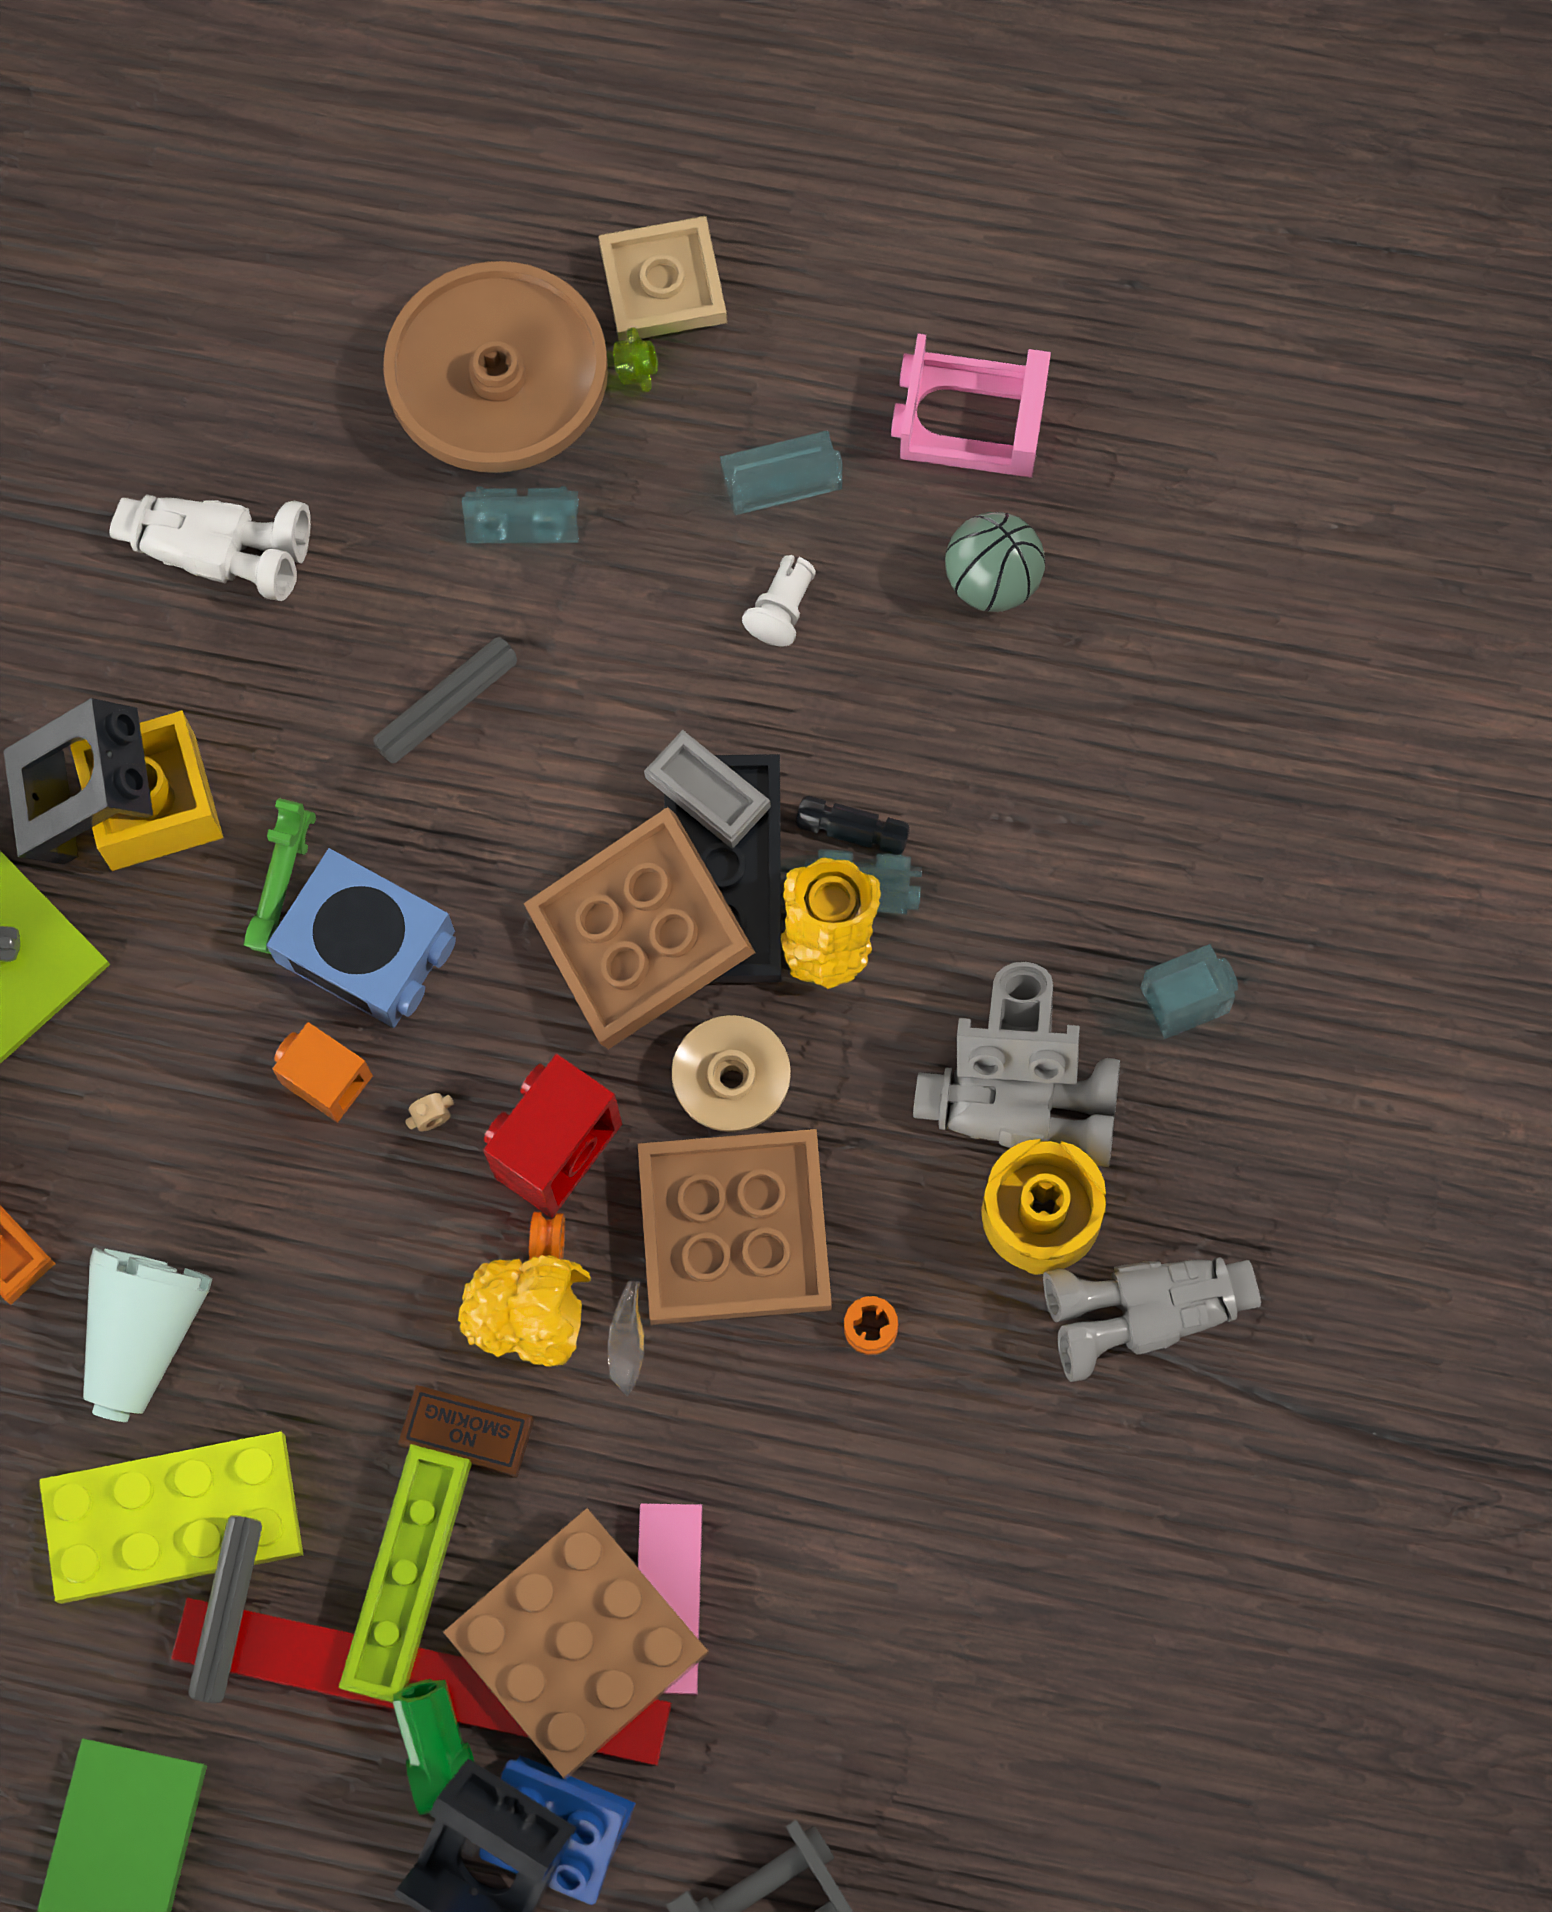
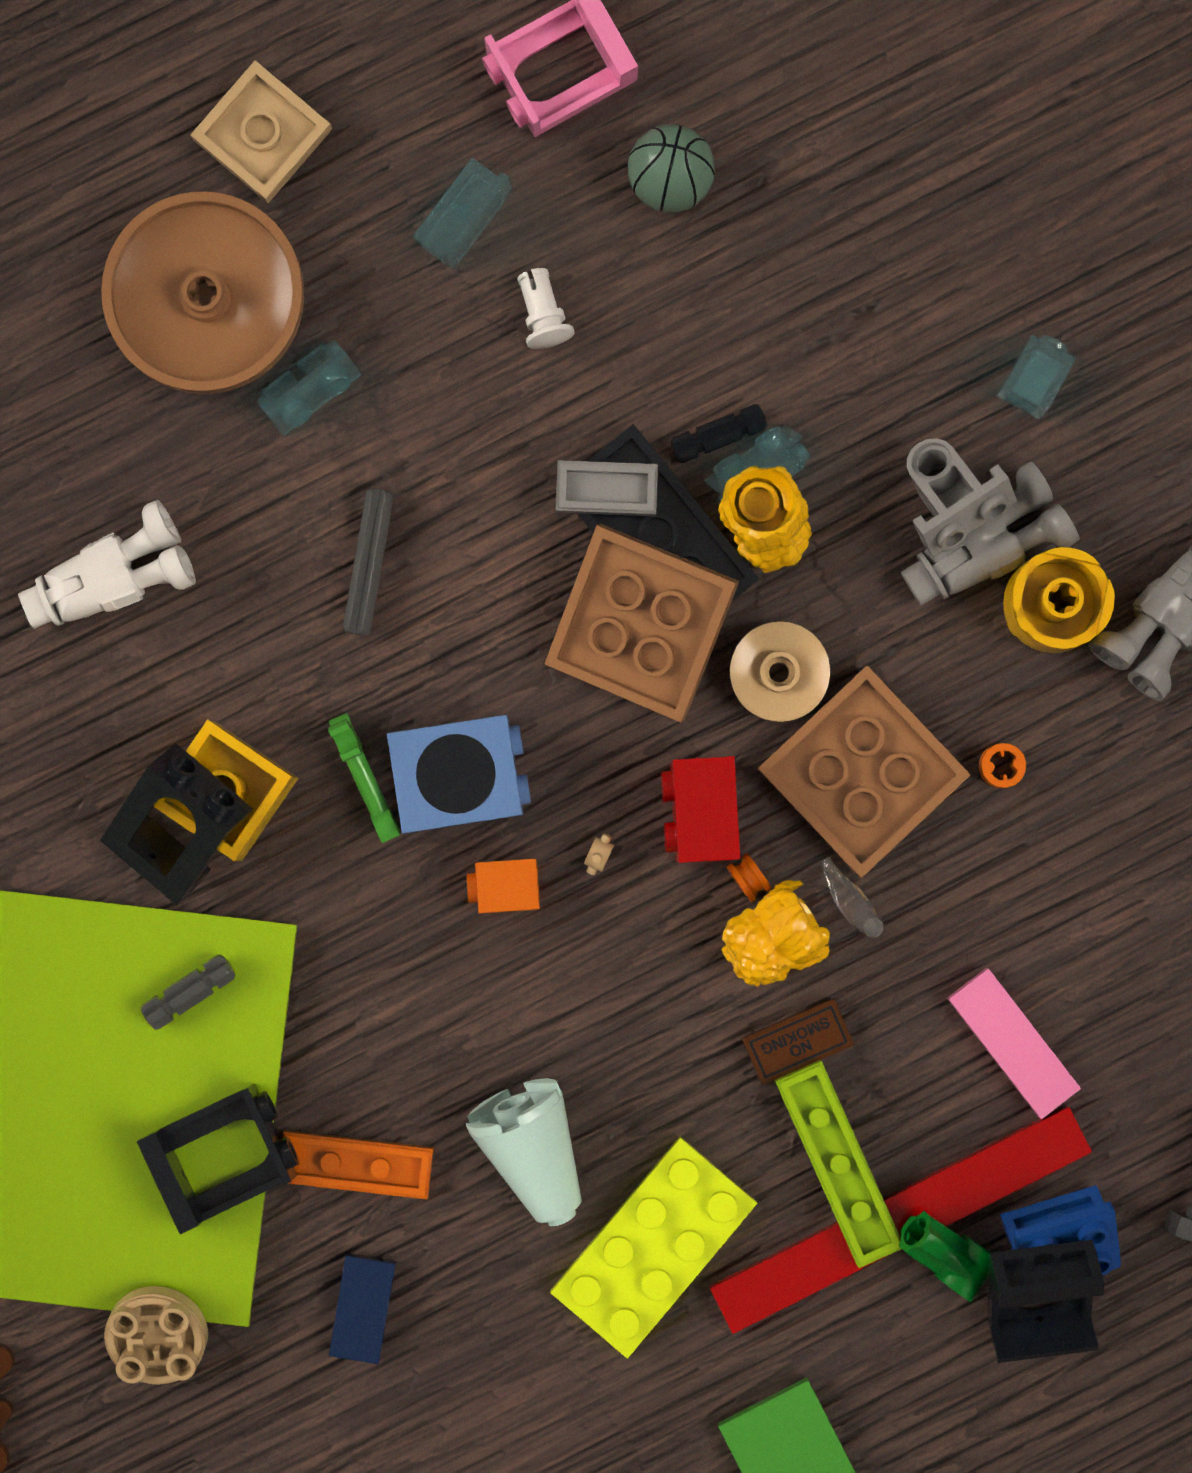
camera: 40 degrees left, 15 degrees up
dark grey axle [188,1515,262,1704] -> none
medium nougat plate [443,1508,709,1779] -> none
clear neon green plate [613,327,658,392] -> none

